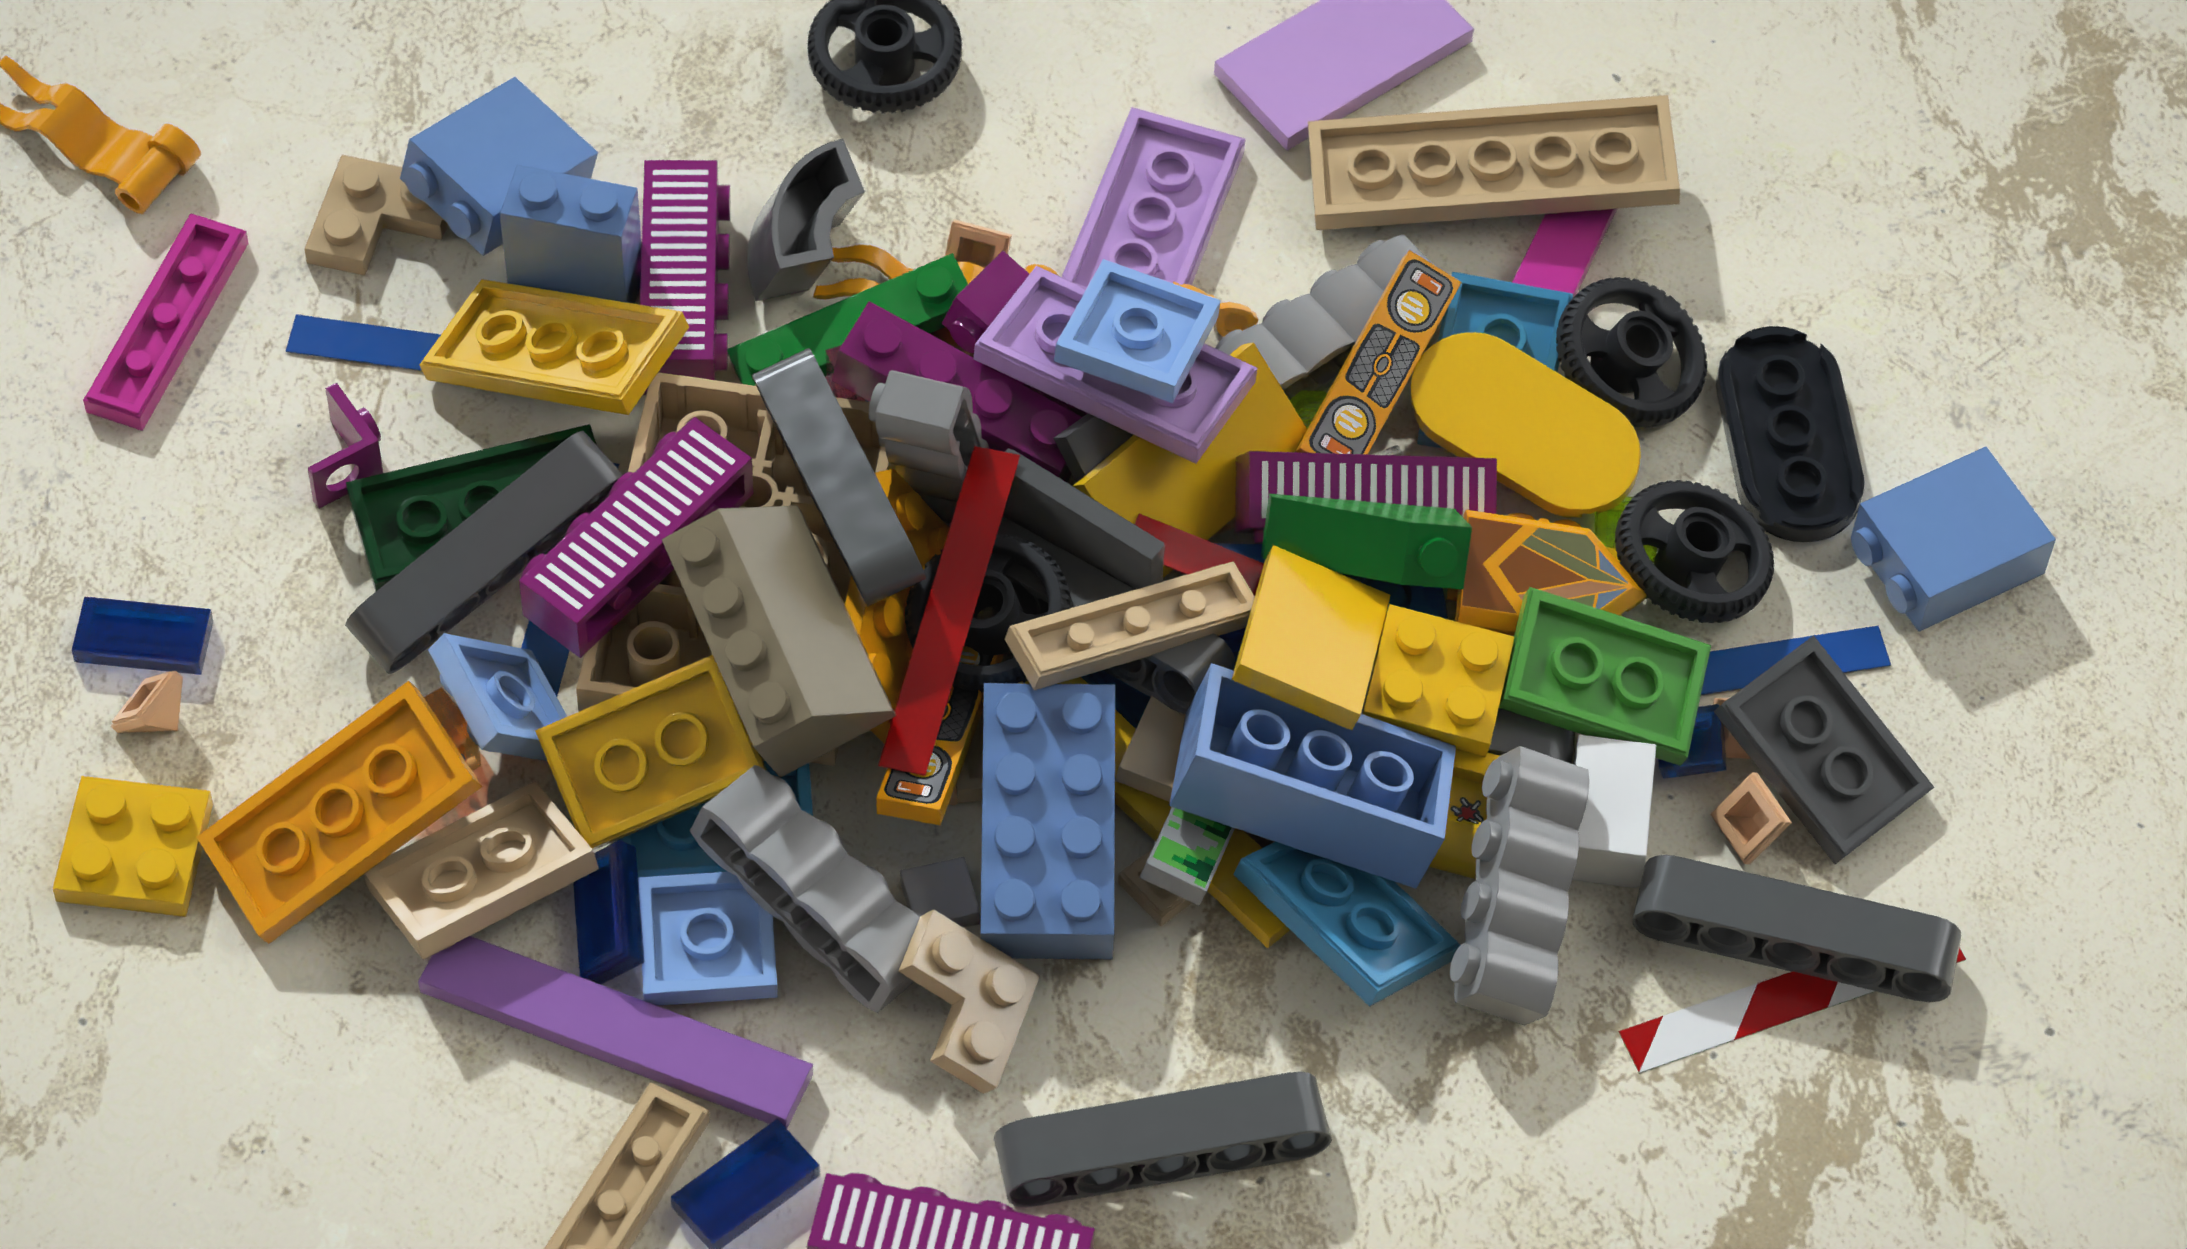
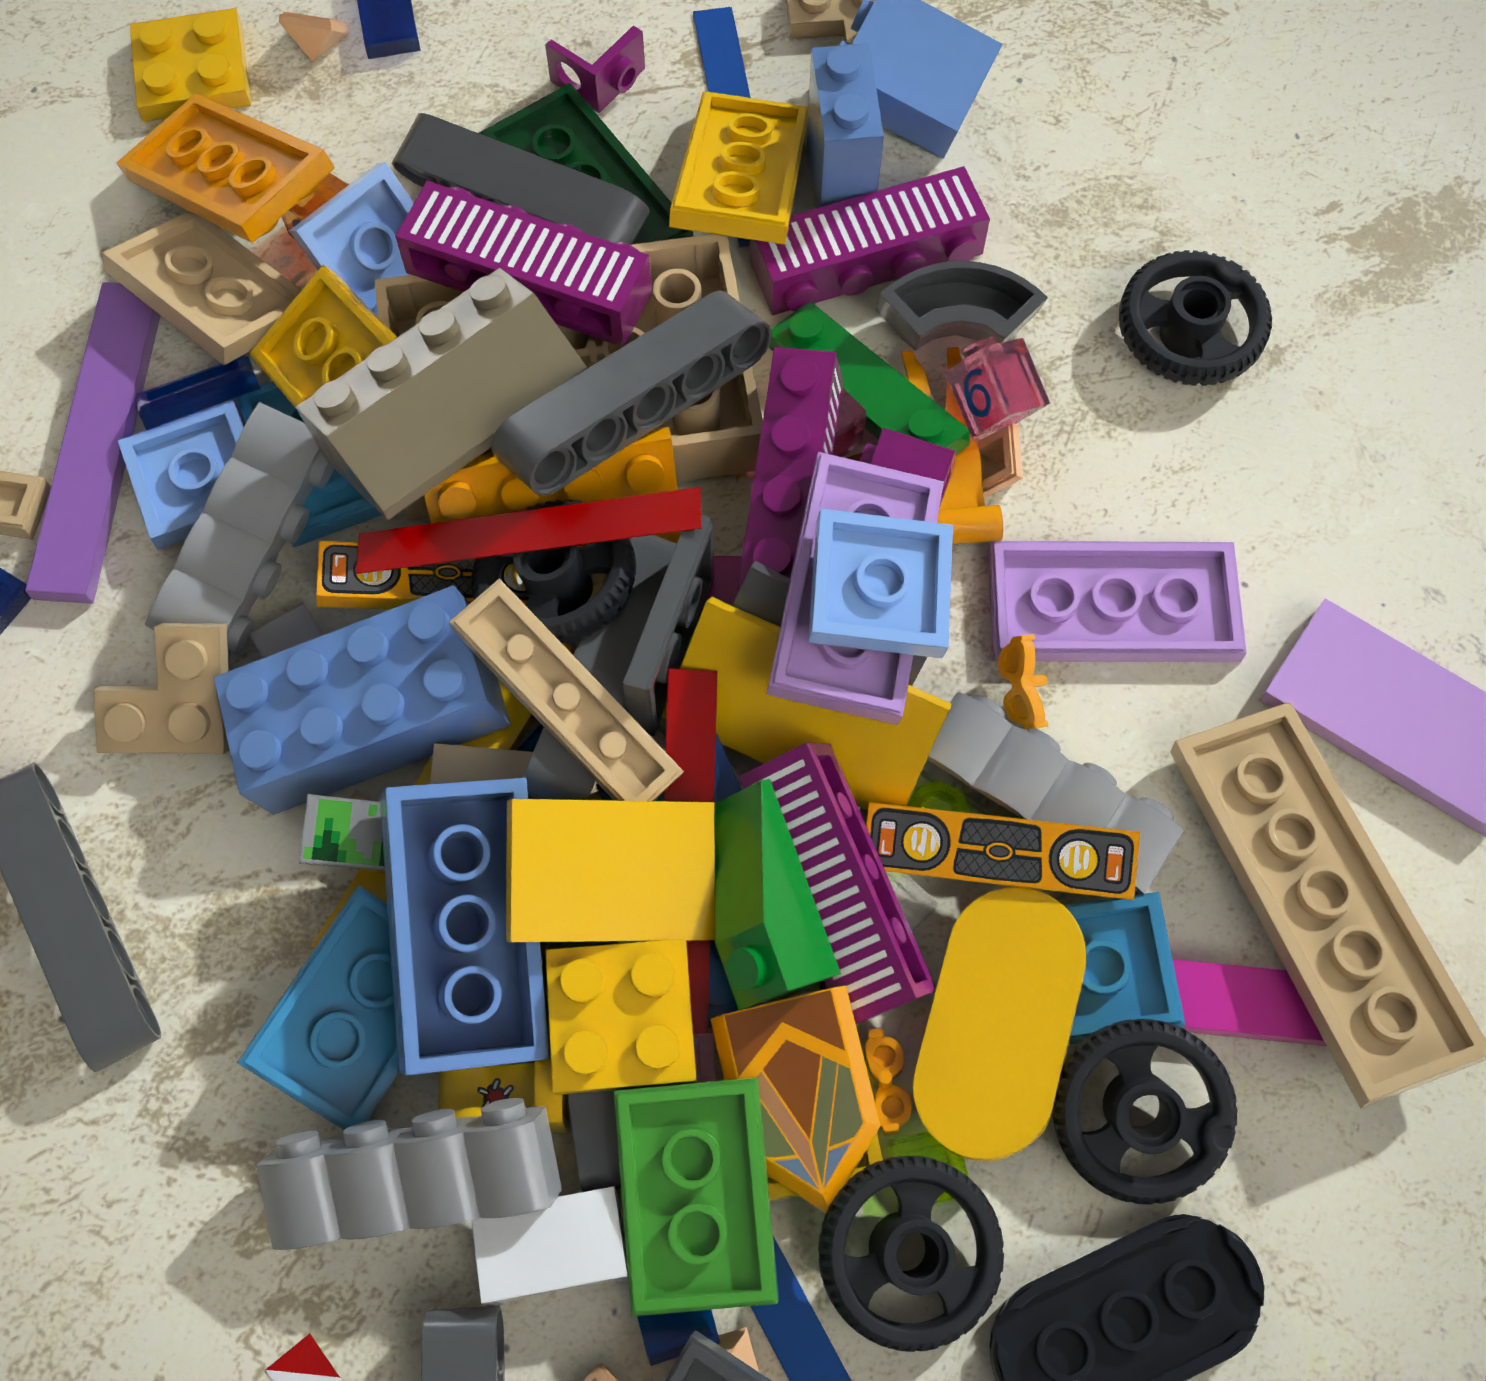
camera: 75 degrees right, 10 degrees up
light grey brick [869,370,989,523] -> none
none -> clear pink brick [944,336,1051,438]

